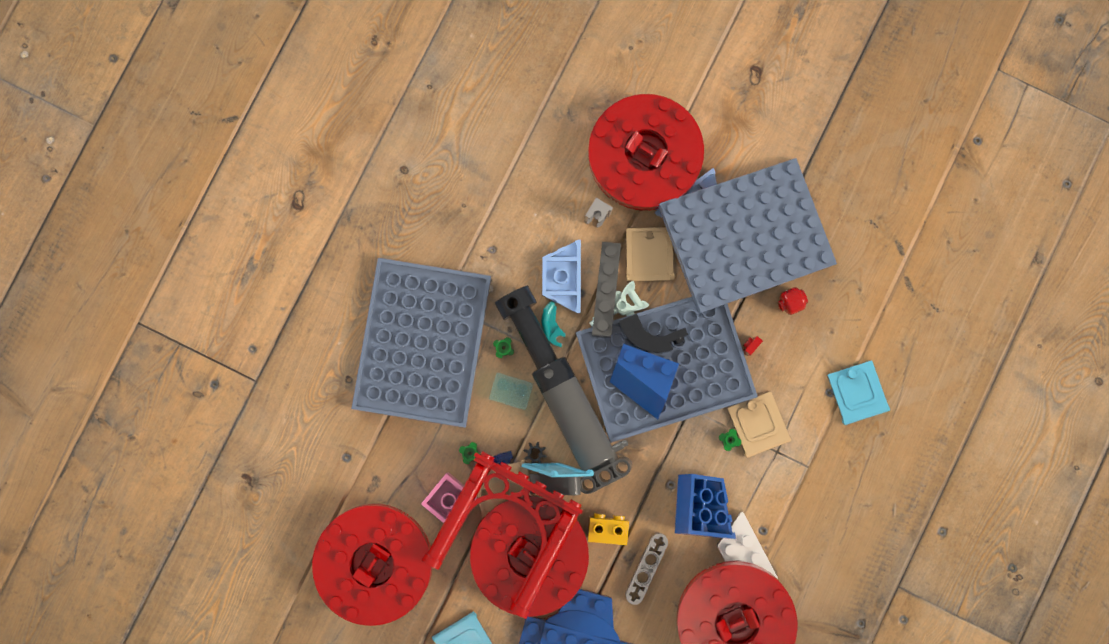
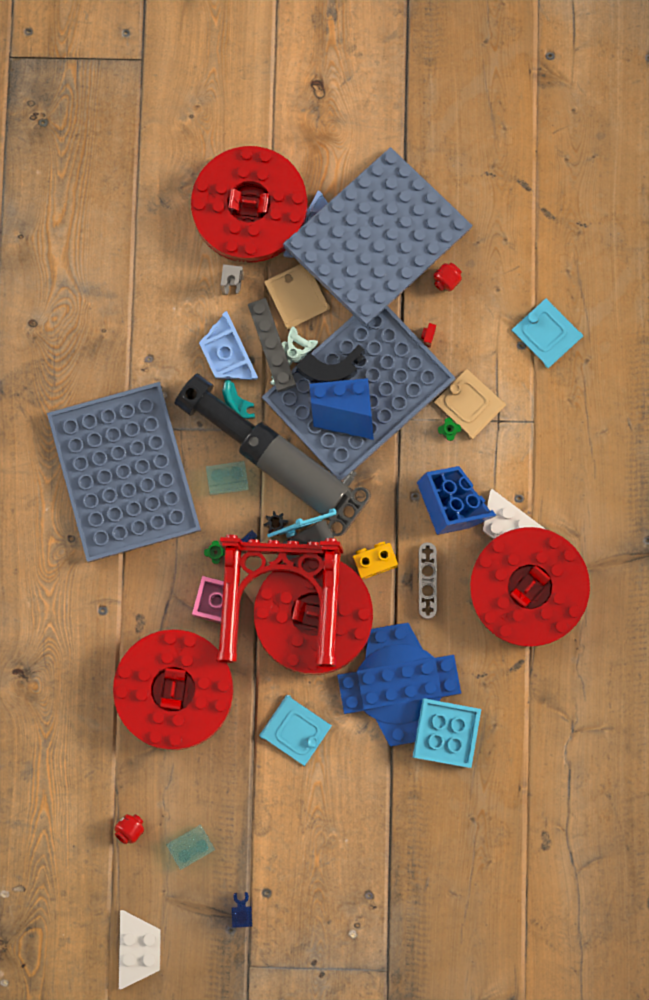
camera: 20 degrees left, 5 degrees down
green plate [493,337,514,358] -> none

